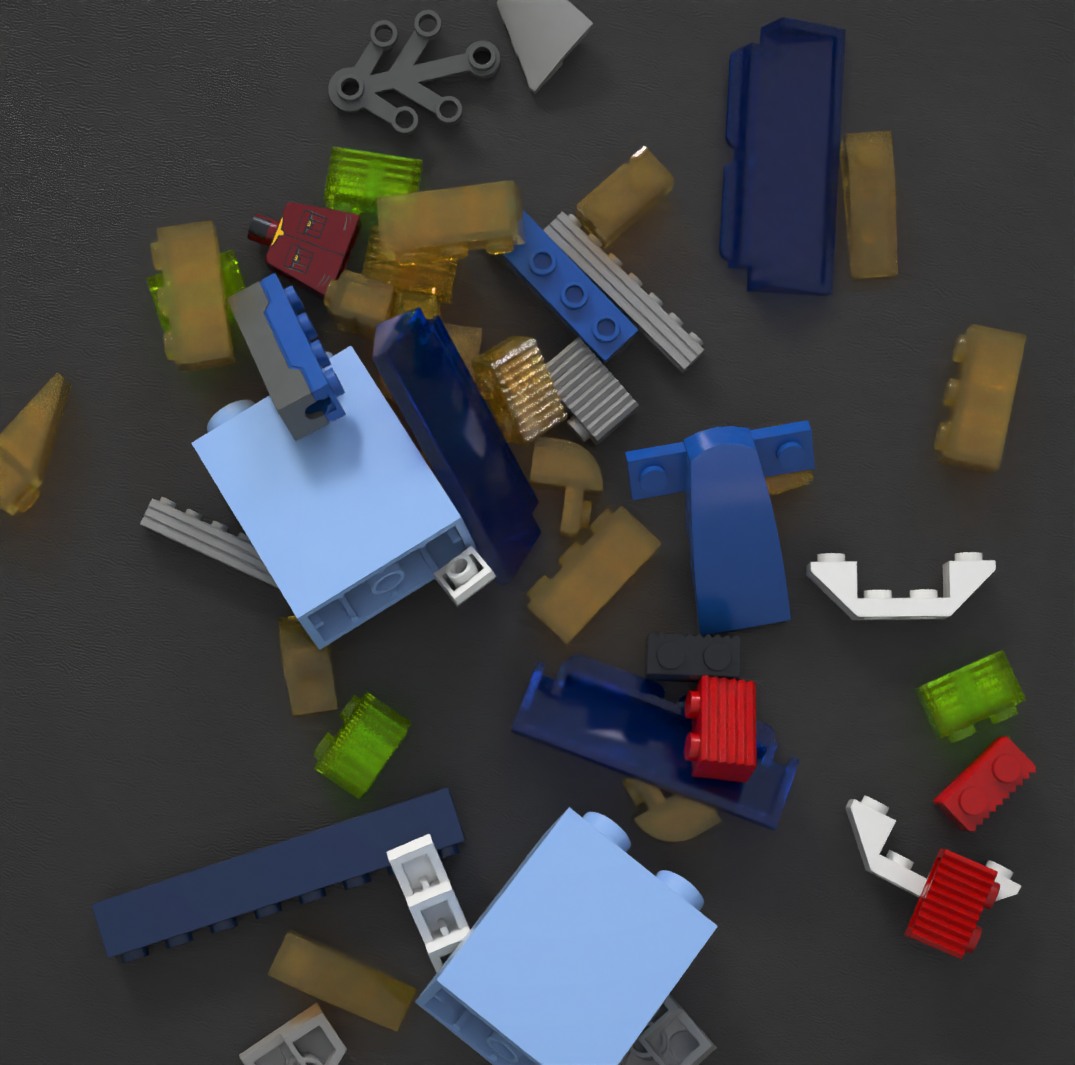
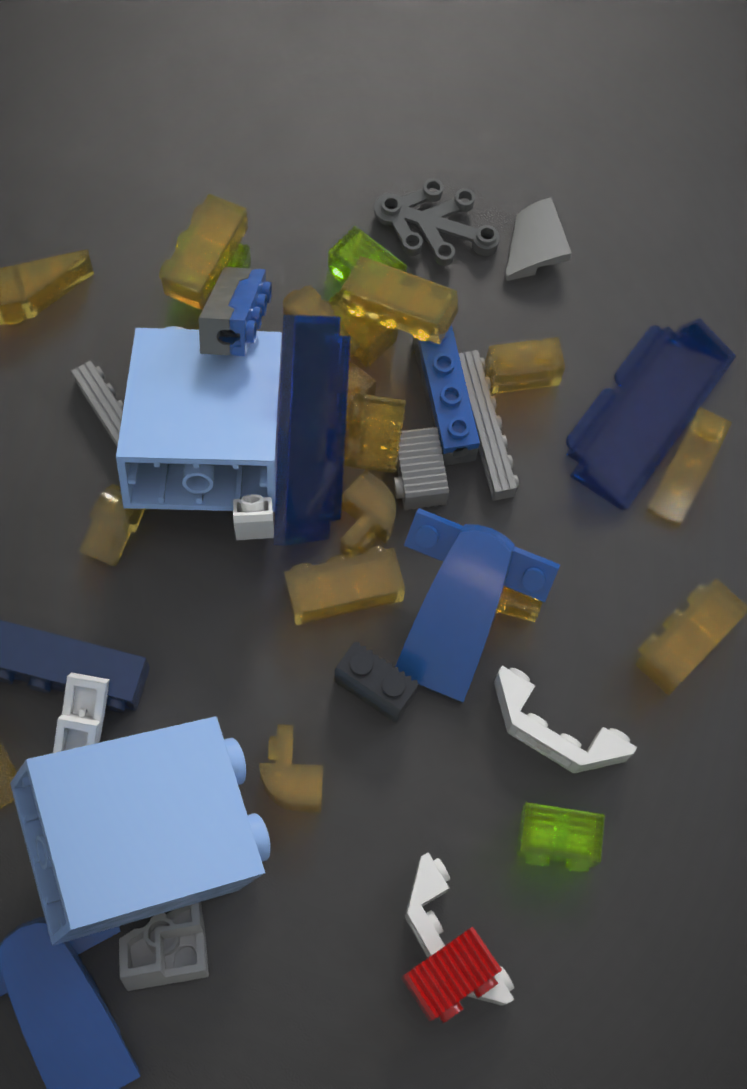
camera: 30 degrees right, 15 degrees down
dark red torso [247,202,362,304] -> none
clear neon green brick [312,692,414,800] -> none
clear blue slope [511,654,800,831] -> none
red brick [684,675,757,783] -> none
red brick [933,736,1036,831] -> none

